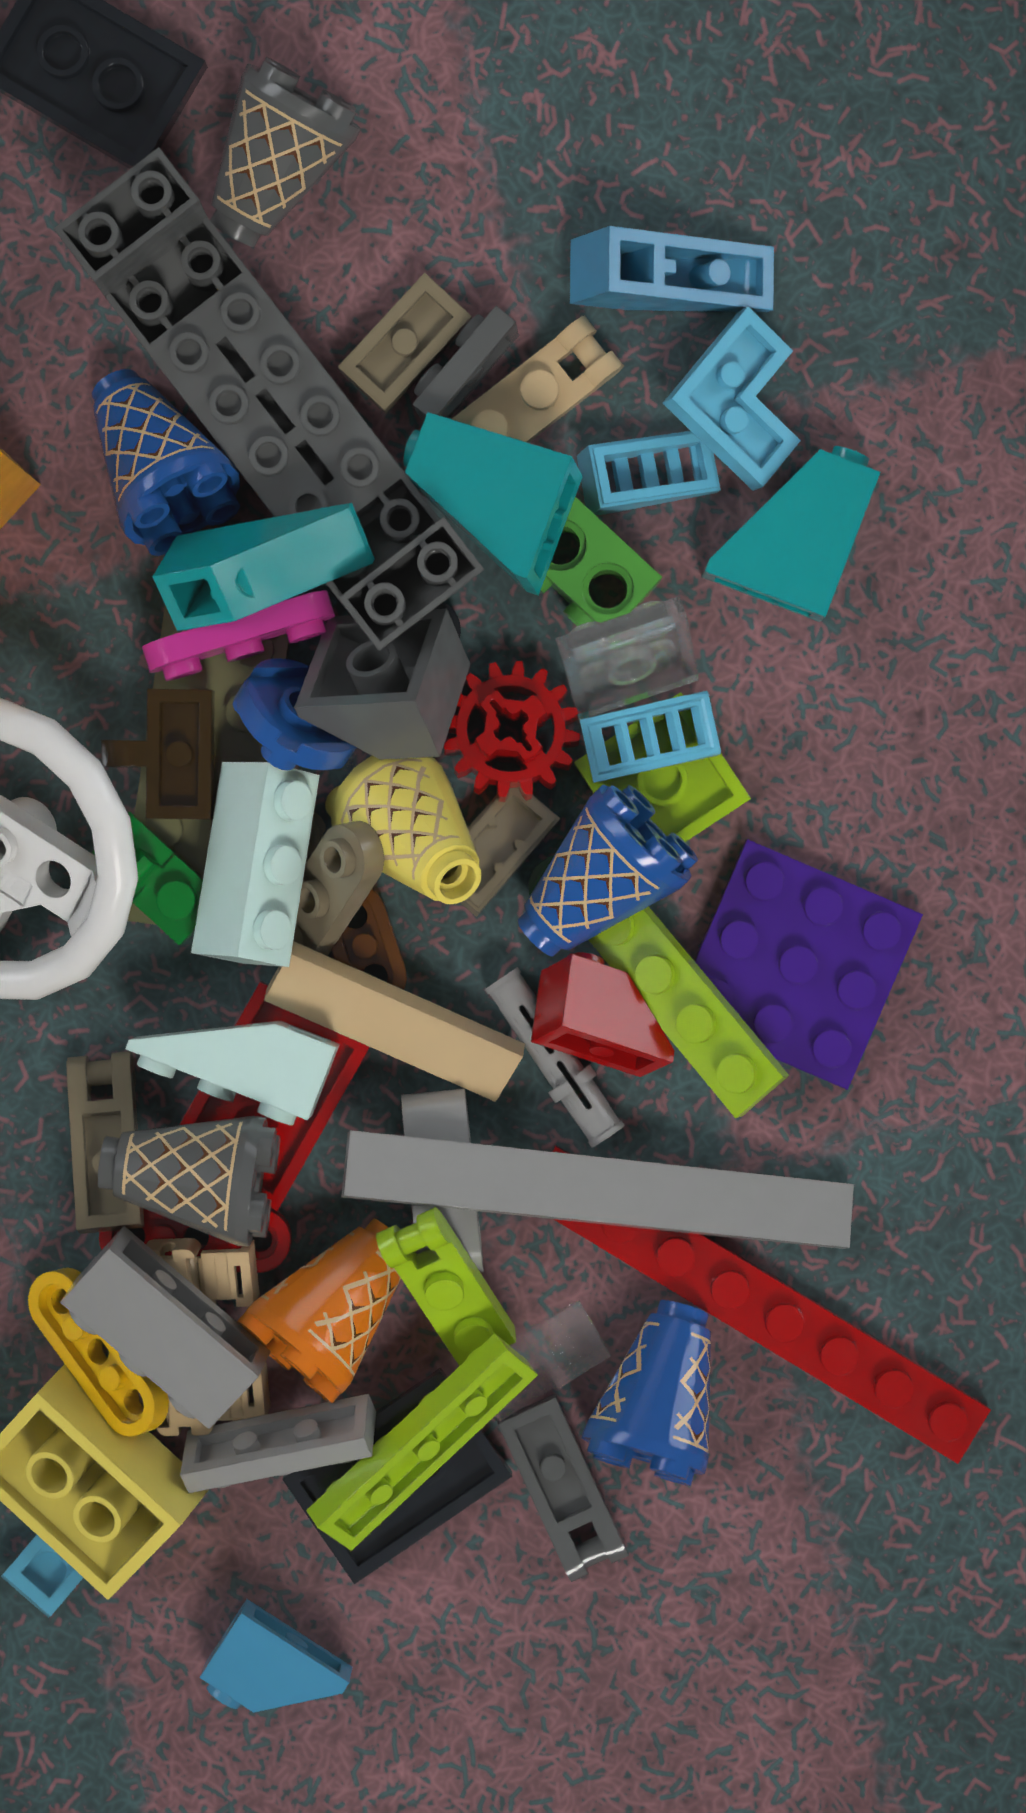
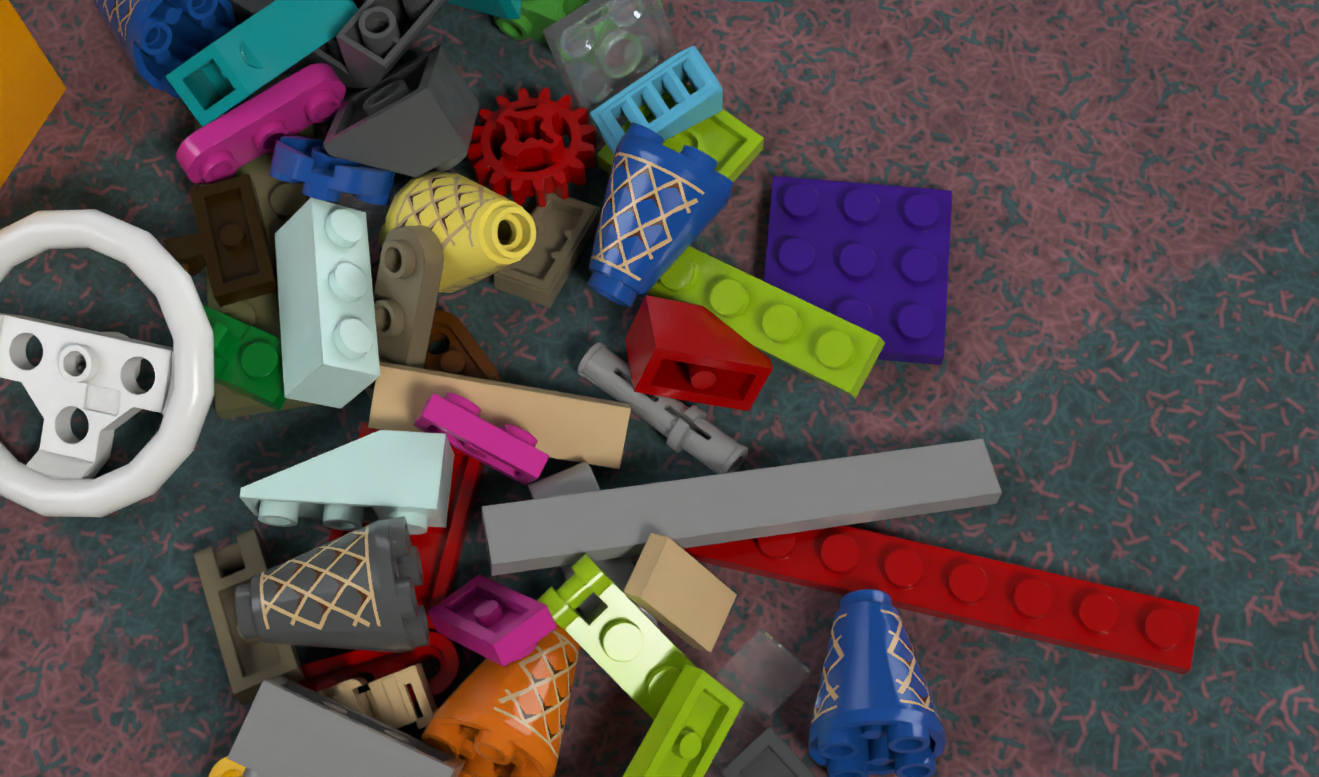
camera: 15 degrees left, 20 degrees down
none -> dark pink plate [413,393,549,486]
none -> dark pink plate [427,575,557,667]
none -> tan tile [623,533,737,653]

